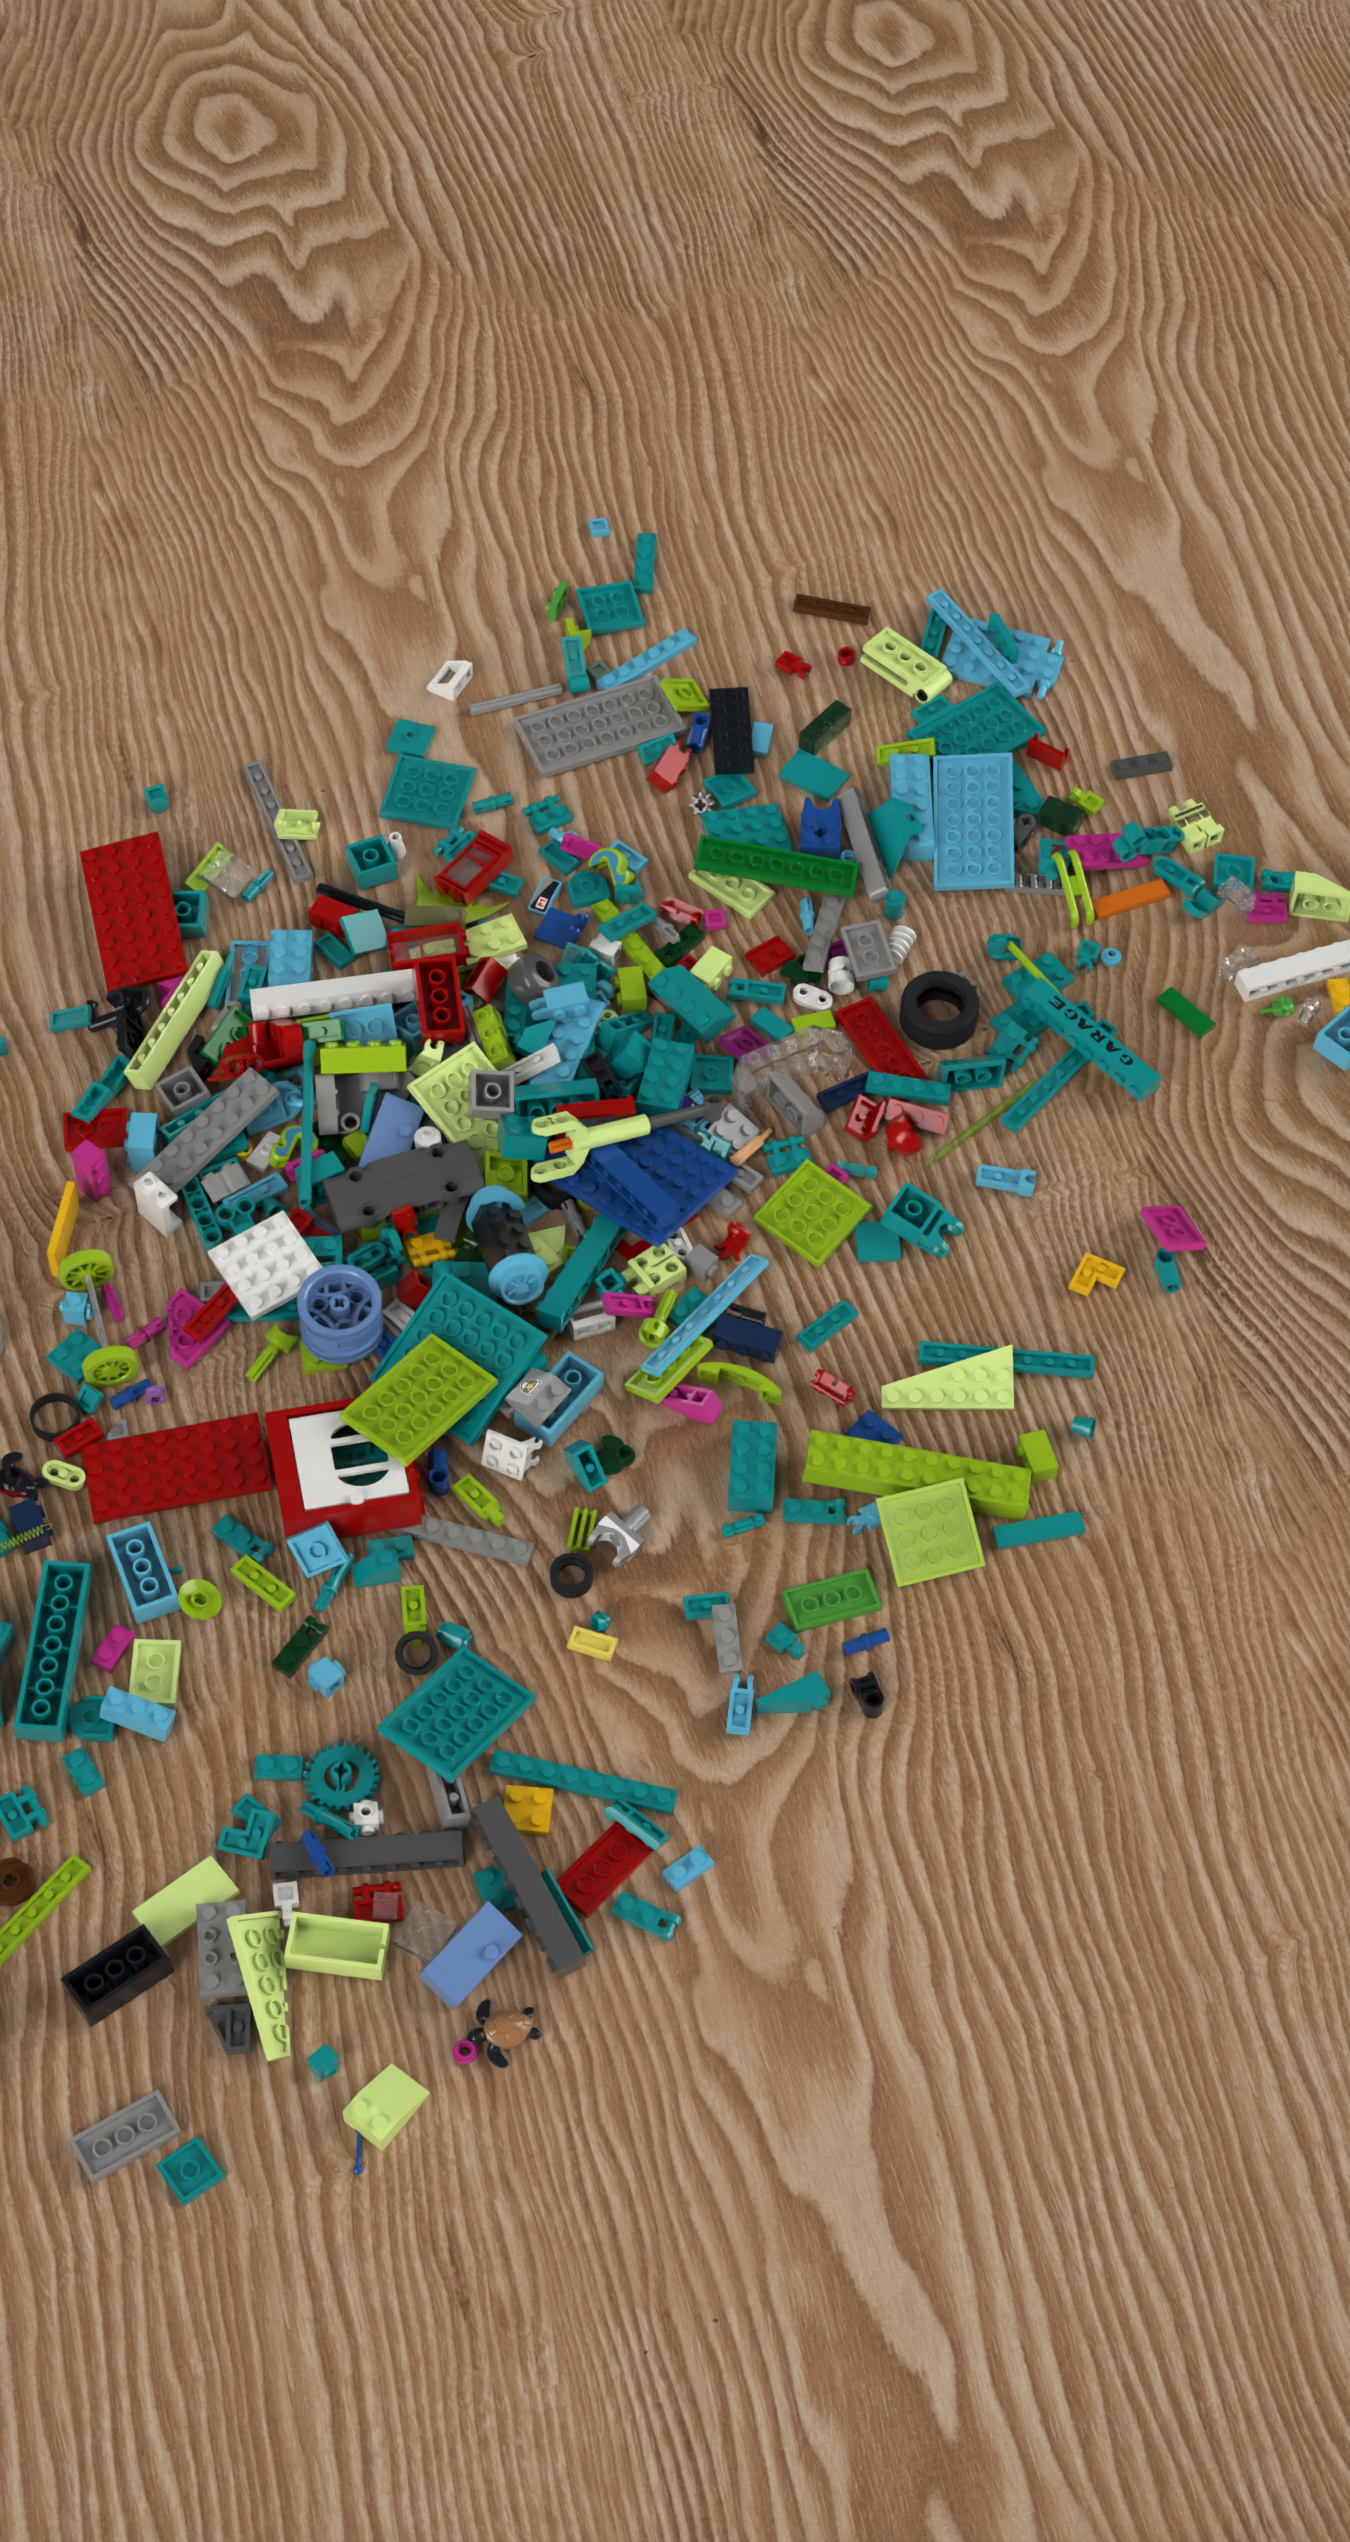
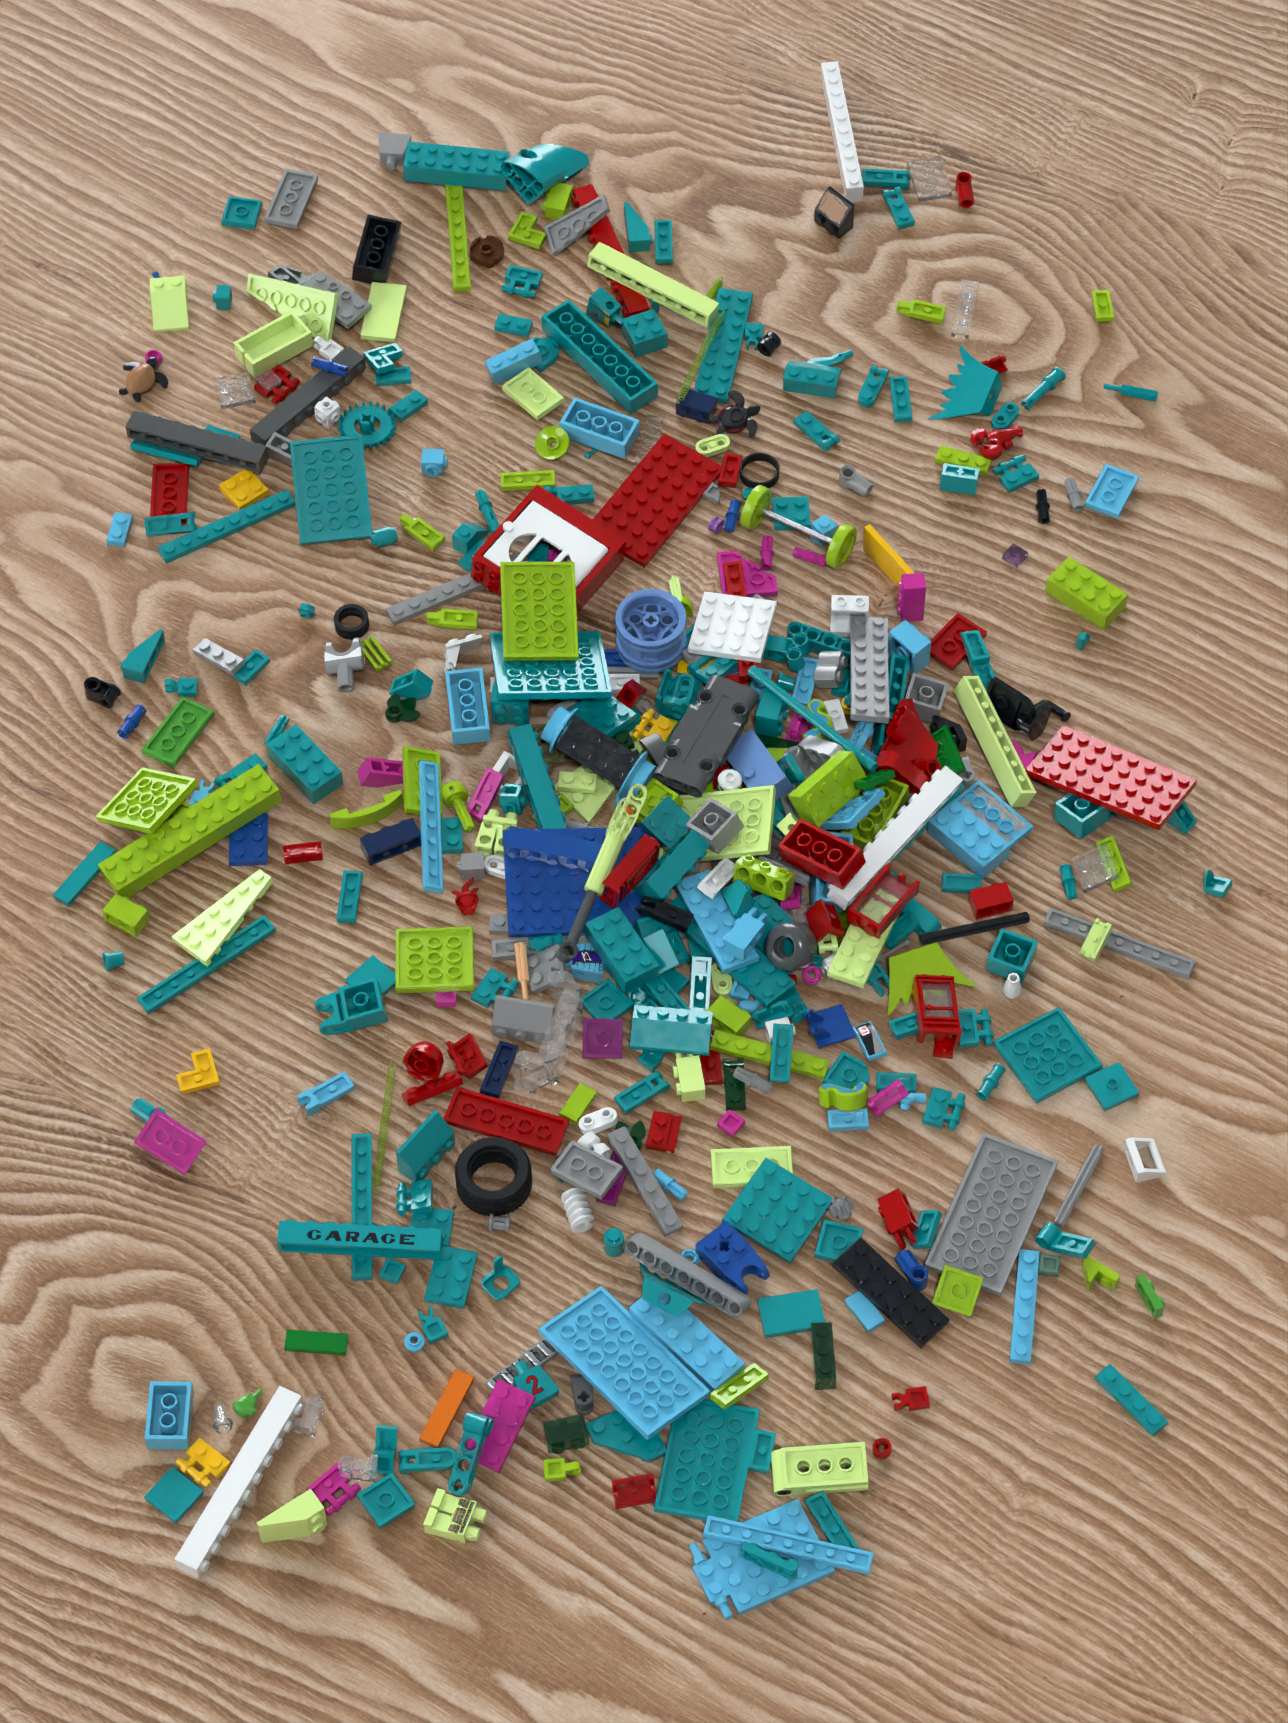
camera: 140 degrees right, 0 degrees up
teal tile [50,1005,92,1033] -> none
dark pink plate [91,1623,136,1674] -> none
teal axle [207,951,235,1010] -> none
teal plate [237,964,268,1003] -> none
dark green plate [271,1615,329,1679] -> none
medium azure plate [286,1520,348,1579] -> none
teal axle [300,1801,359,1840] -> none
teal tile [339,909,388,957] -> none
red plate [390,1204,419,1242] -> none
black tyre [395,1631,439,1676] -> none
olive slope [404,905,467,929] -> none
medium blue brick [417,1901,523,2010] -> none
blue piece [428,1448,450,1496] -> none
light grey slope [504,1368,571,1429] -> none
light yellow tile [567,1625,618,1662] -> none
teal plate [576,580,645,636] -> none
medium azure tile [588,517,610,538] -> none
teal plate [611,1890,682,1941] -> none
teal plate [615,878,643,904] -> none
hinge [660,895,705,928] -> none
green plate [694,835,859,898] -> none
medium azure hinge [726,1673,754,1736] -> none
black hinge [727,1303,767,1325] -> none
teal tile [749,1006,794,1045] -> none
reddish brown tile [793,594,871,626] -> none
teal axle [836,1160,877,1179] -> none
teal plate [865,1071,952,1106] -> none
lime bar [1006,941,1062,995] -> none
lime piece [1051,849,1095,929] -> none
dark grey plate [1110,751,1173,781] -> none
teal plate [1261,869,1317,893] -> none

